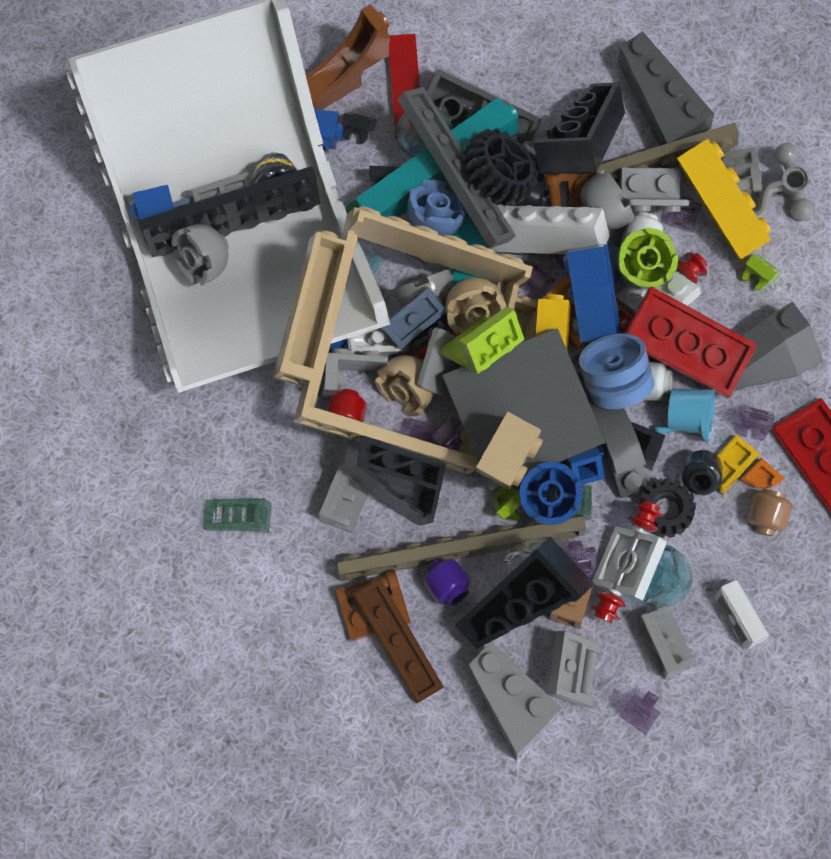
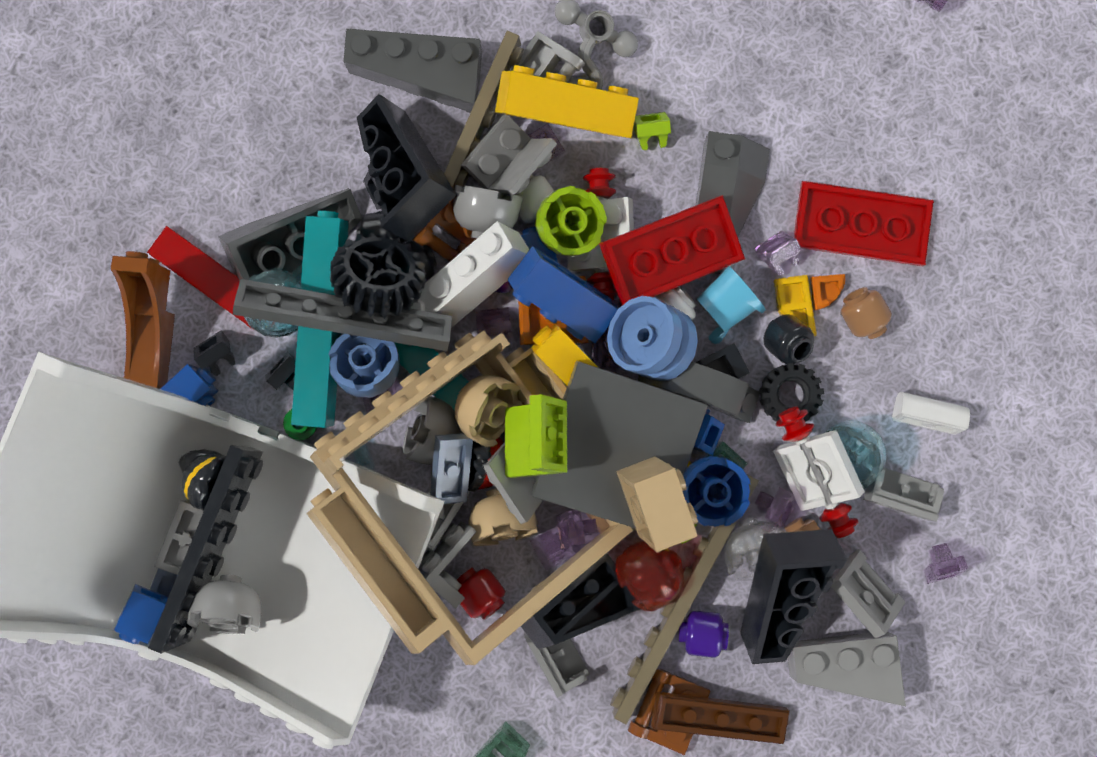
camera: 55 degrees left, 15 degrees up
none -> clear red cylinder [616,540,684,611]

